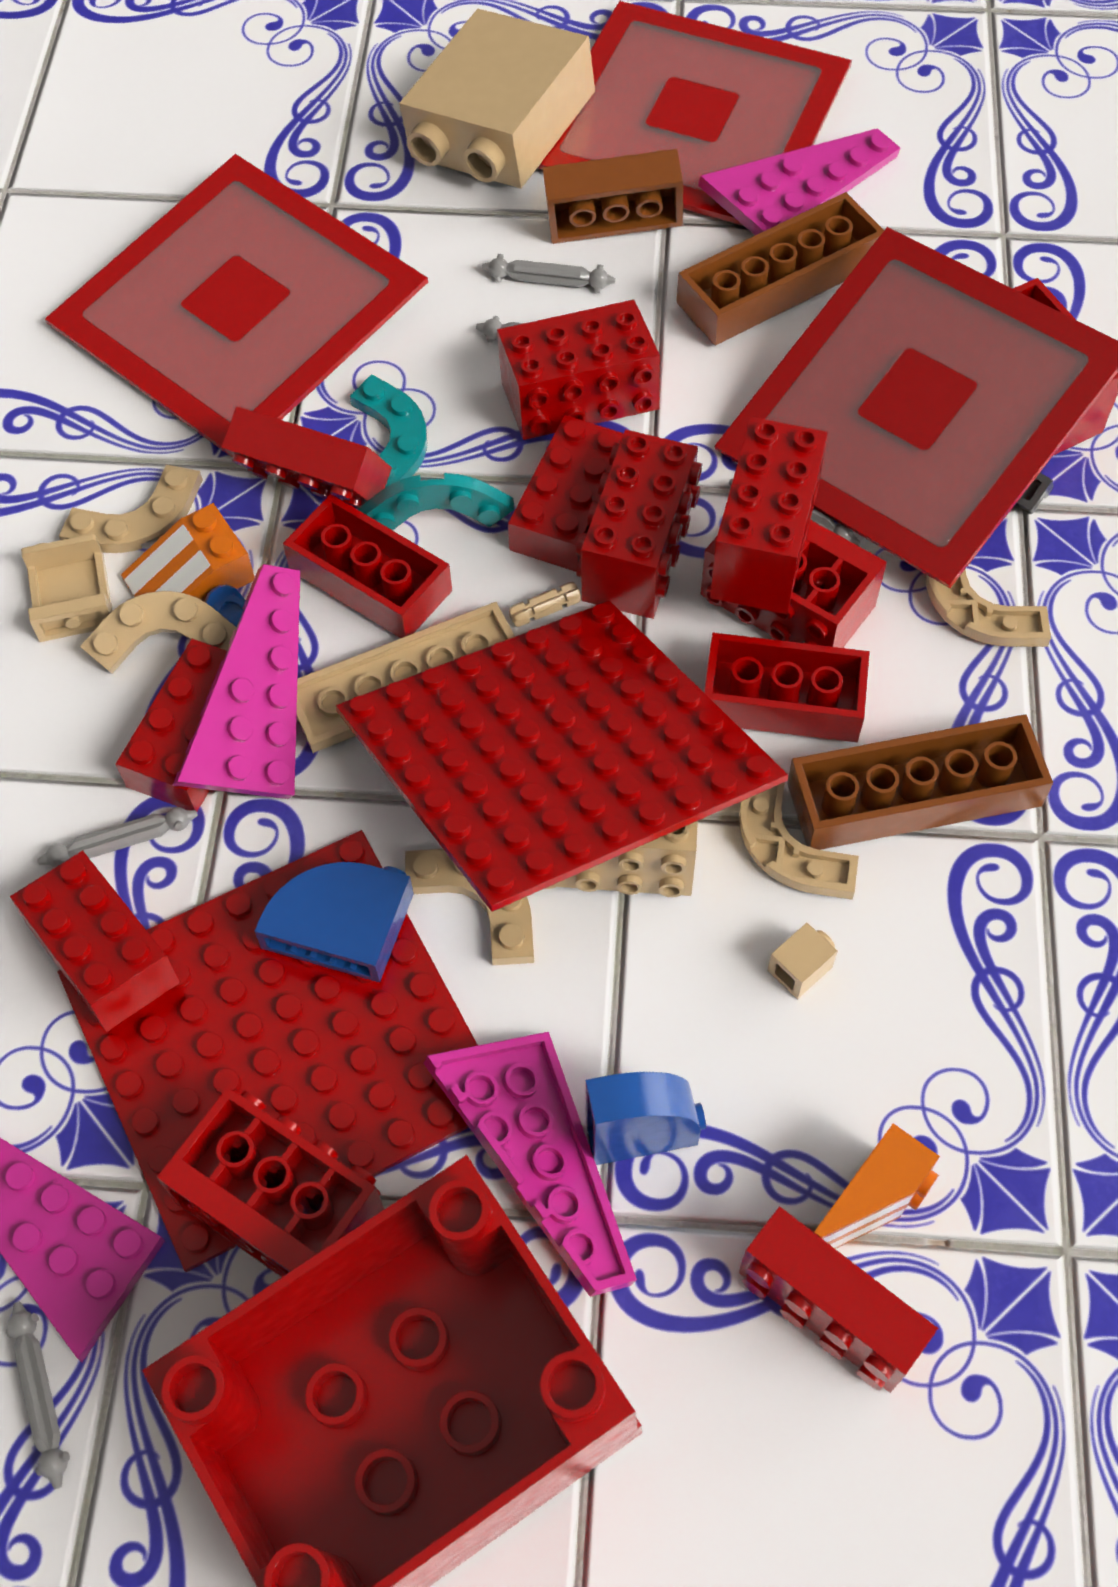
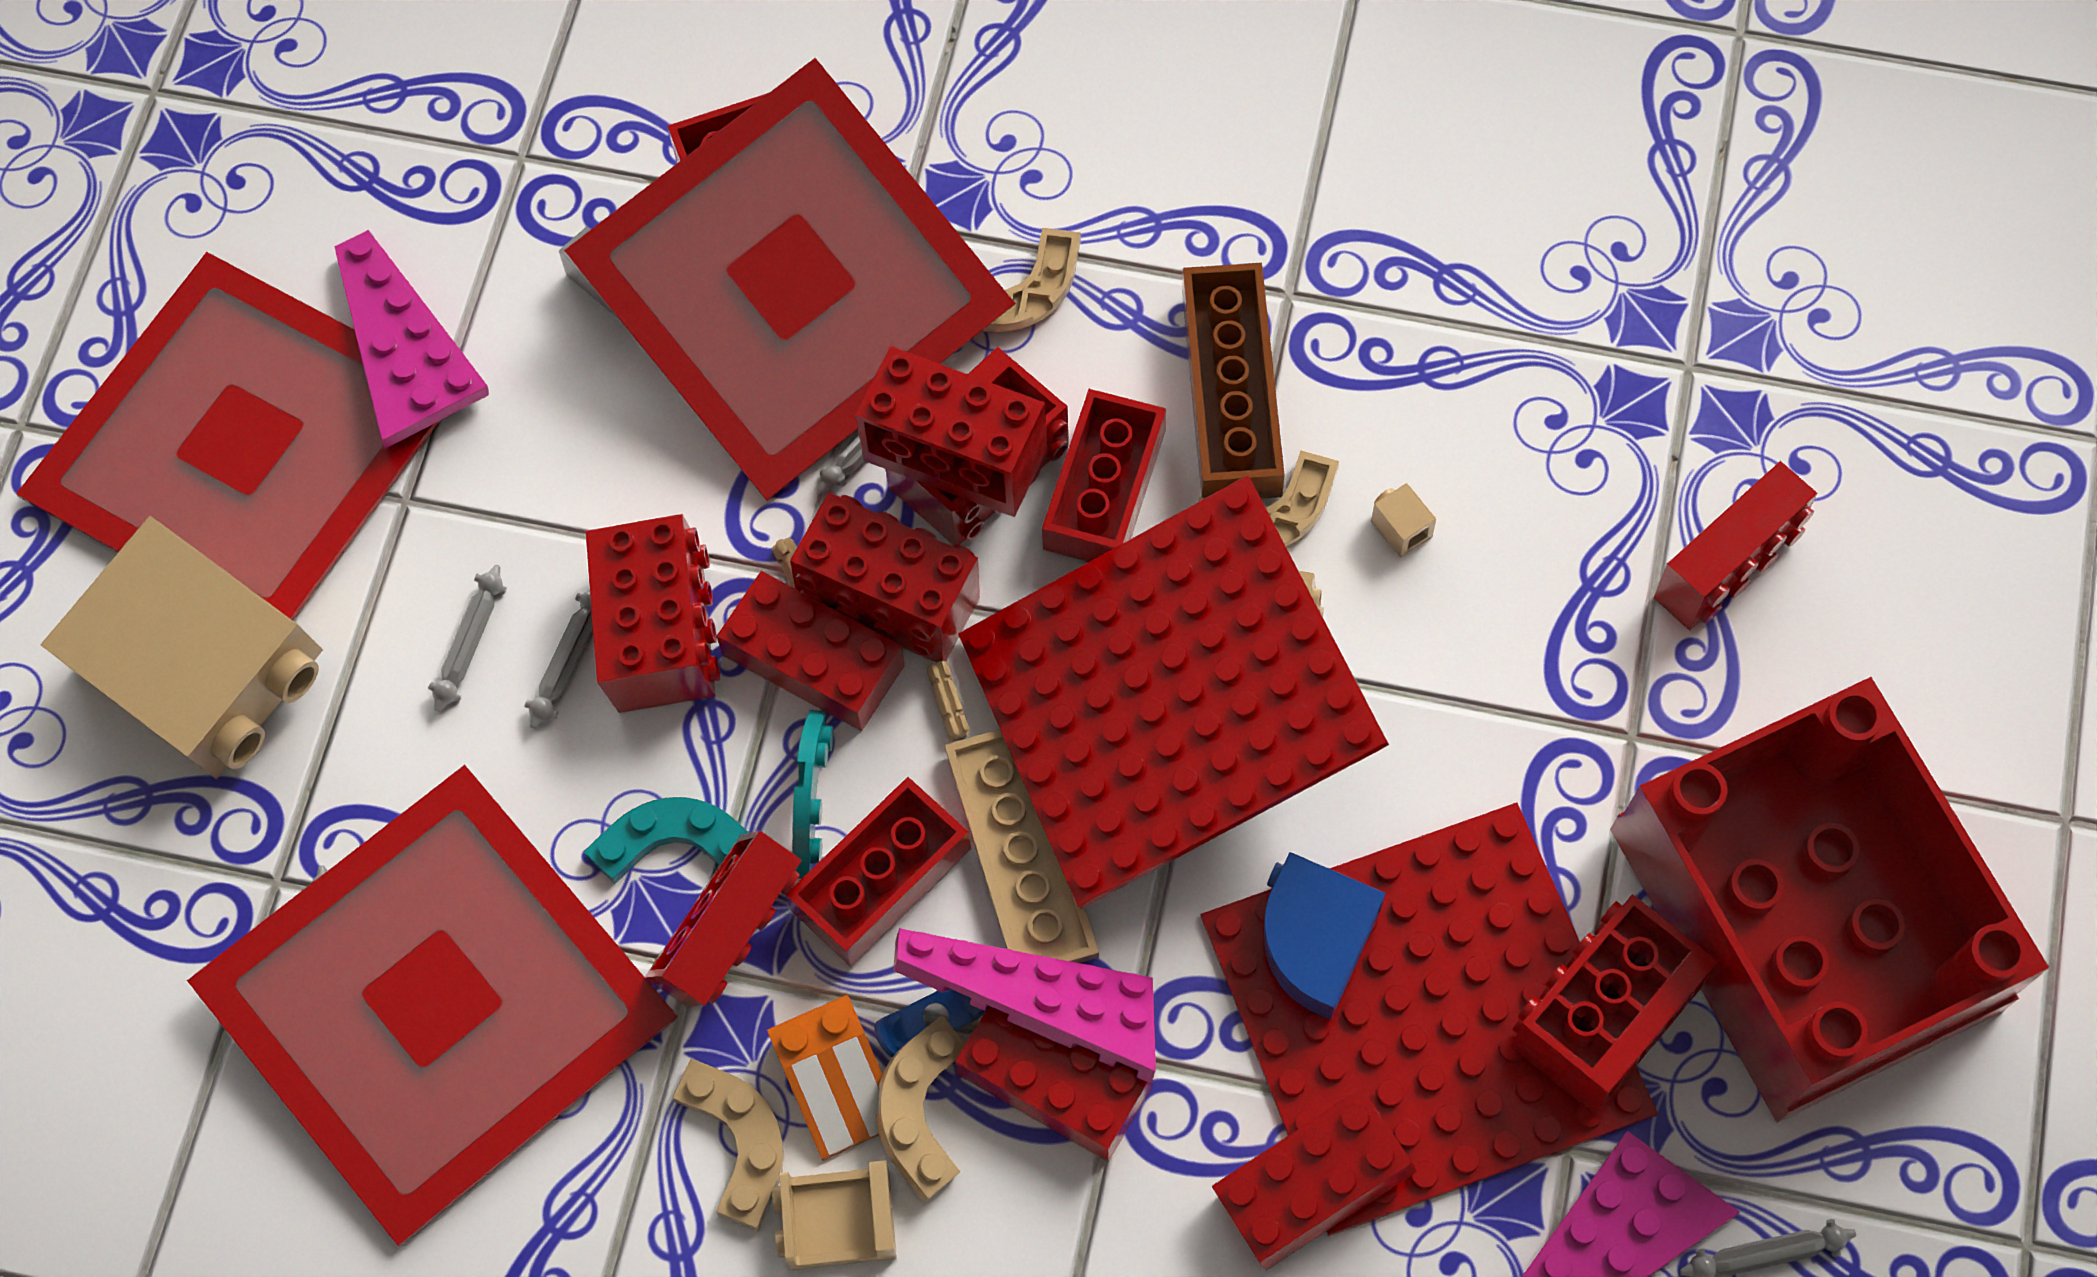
camera: 80 degrees left, 5 degrees up
light grey wheel [37,807,198,867] -> none
tan plate [405,849,534,965] -> none
dark pink wing [424,1032,637,1297] -> none
dark orange brick [542,149,683,244] -> none
blue brick [585,1072,706,1165] -> none
dark orange brick [676,192,884,346] -> none
orange slope [814,1123,940,1249] -> none

